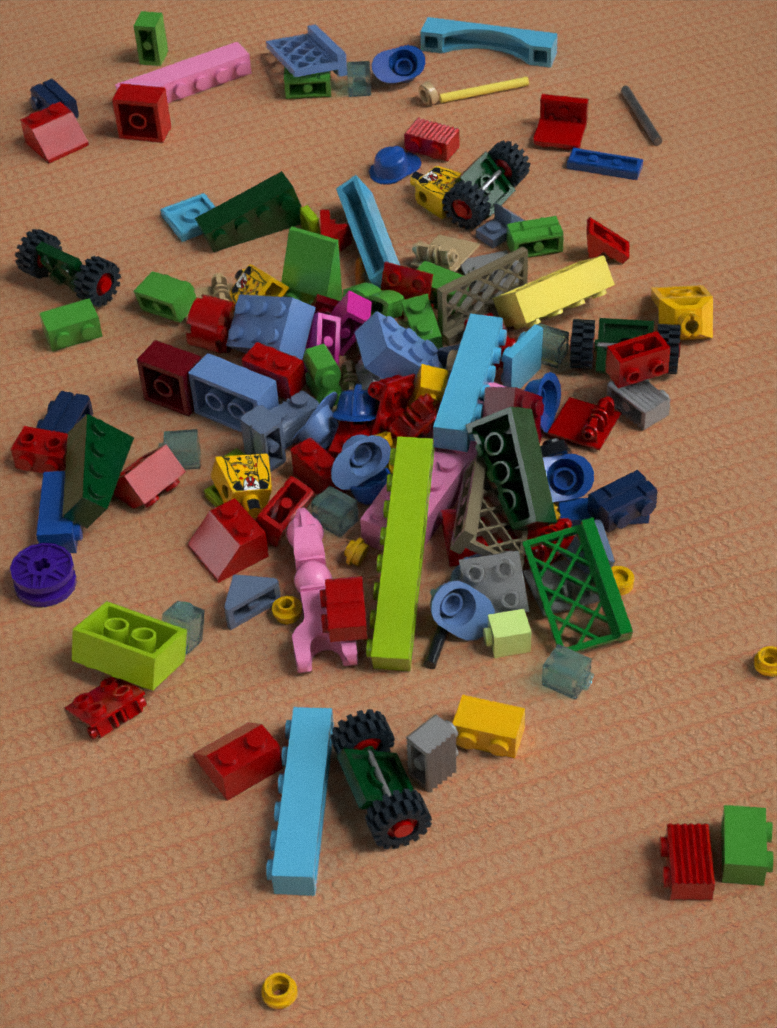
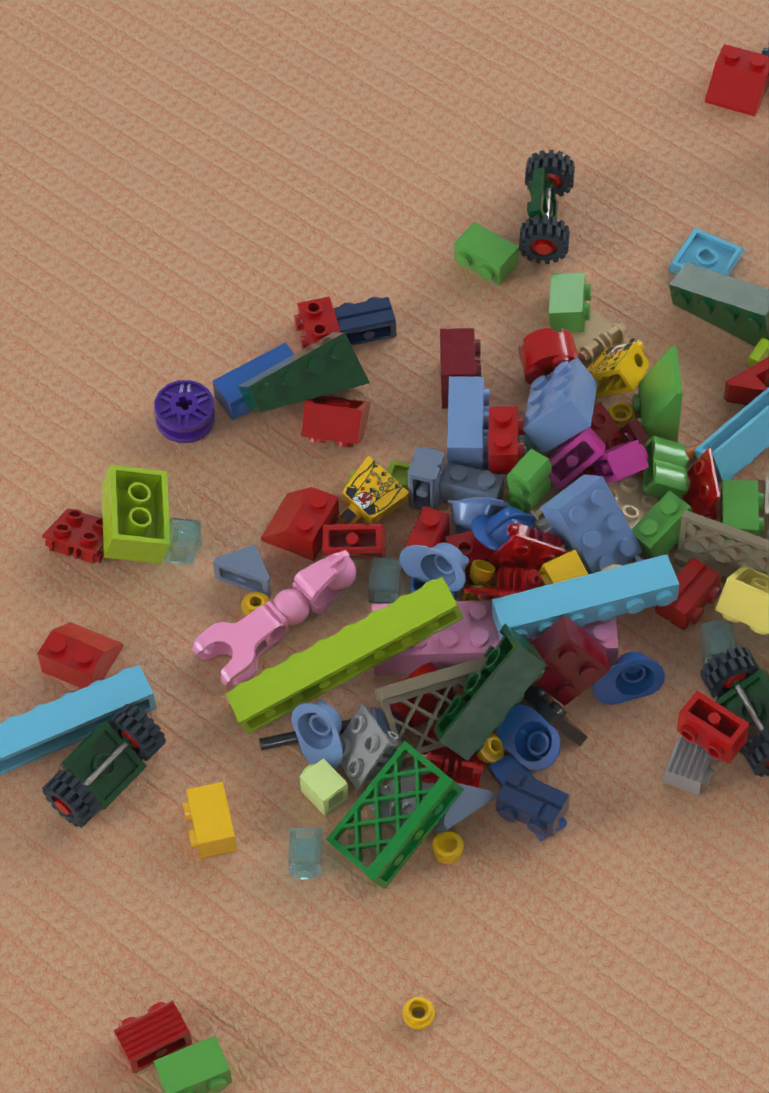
camera: 60 degrees right, 10 degrees up
clear light blue brick [158,429,201,470] -> none
red brick [320,576,368,642] -> none
yellow plate [344,537,370,566] -> none
light grey brick [406,715,459,792] -> none
medium azure tile [501,324,543,389] -> none
red hinge [548,396,621,450] -> none

